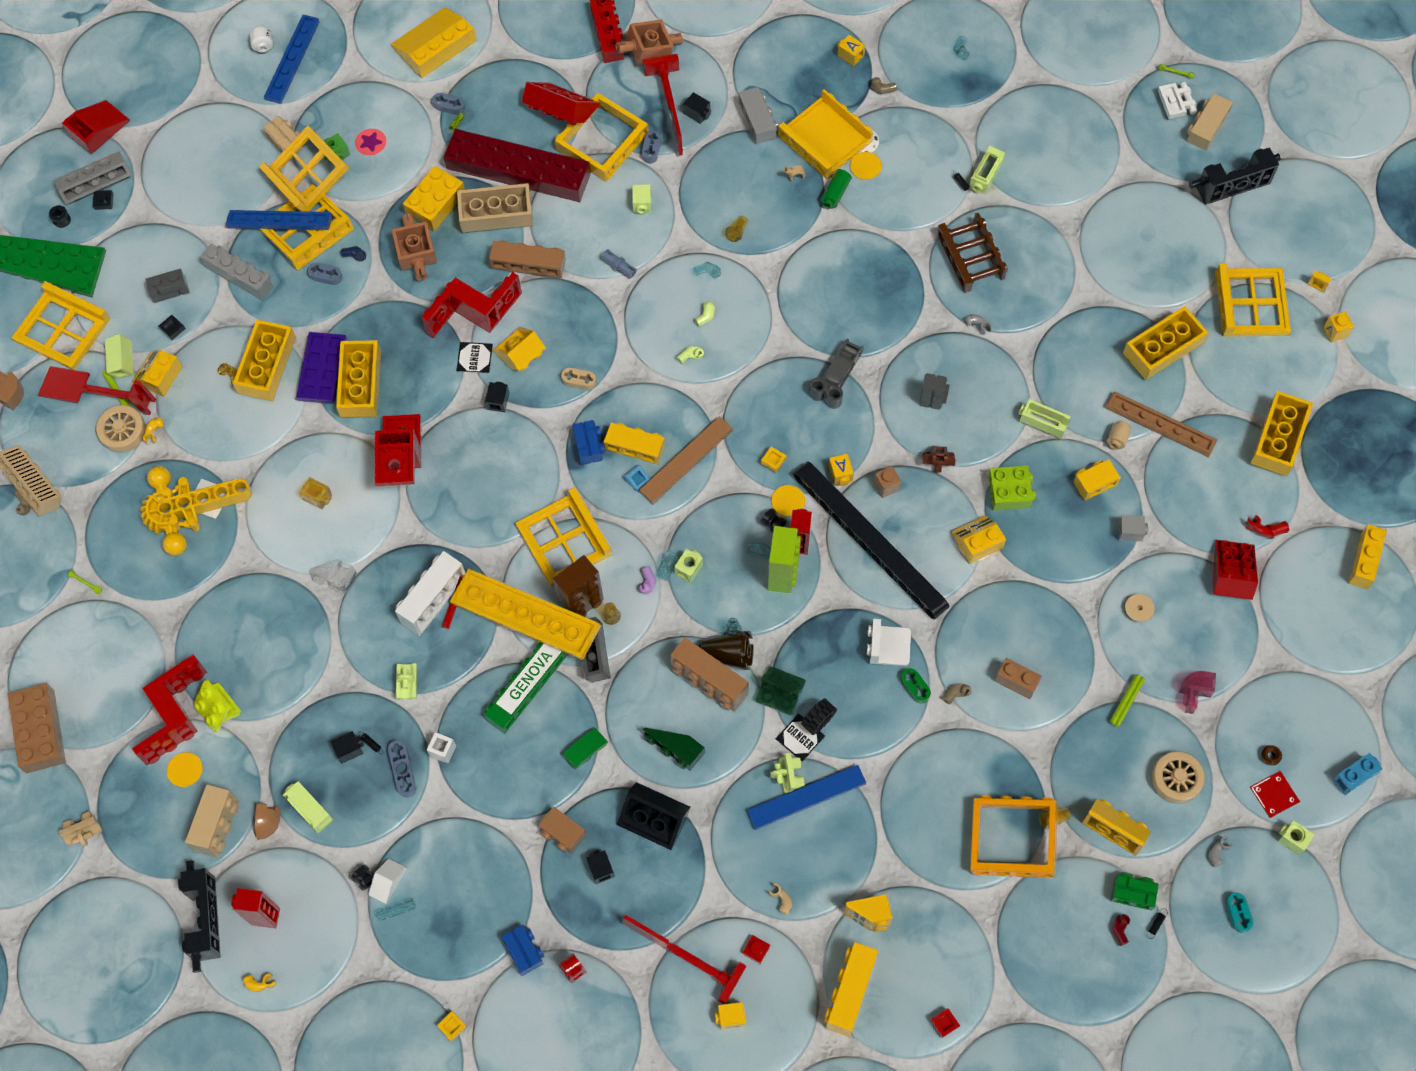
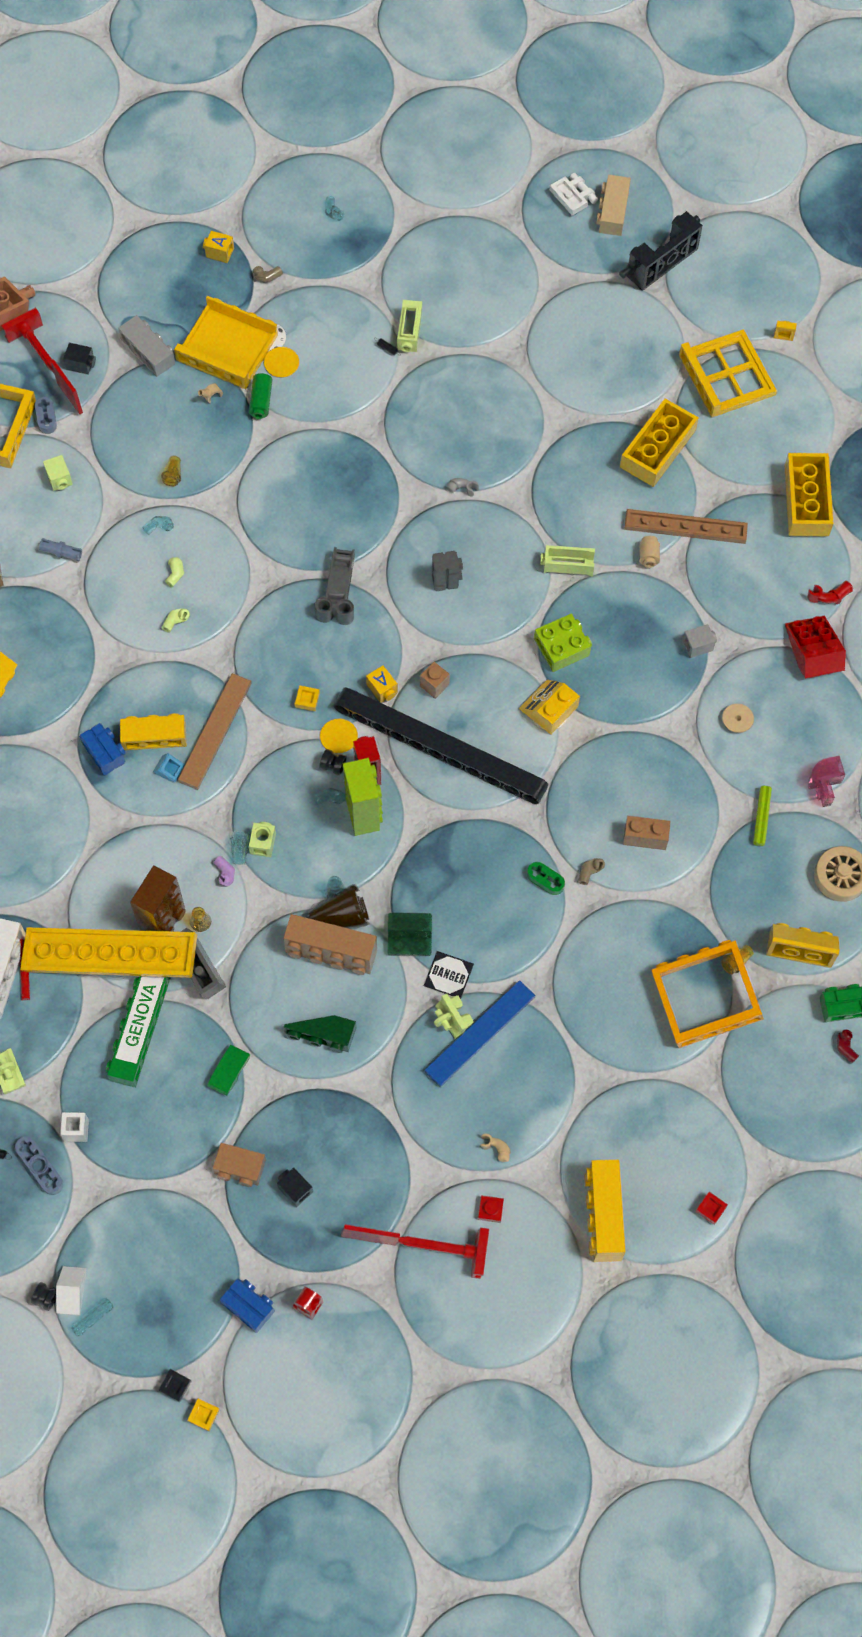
camera: 25 degrees left, 0 degrees up
yellow window [515,487,612,587] -> none
tan beam [561,368,596,390] -> none
black slope [617,782,691,850] -> none
yellow brick [715,1002,746,1030] -> none
black tyre [801,698,837,735] -> none
yellow slope [844,894,893,933] -> none
white bracket [867,619,911,666] -> none
copper piece [922,445,956,473] -> none
reddish brown fence [937,212,1008,293] -> none
yellow brick [1073,459,1121,501] -> none
lime hinge [1158,64,1194,79] -> none
yellow brick [1323,311,1354,342] -> none
none -> black plate [159,1369,191,1403]

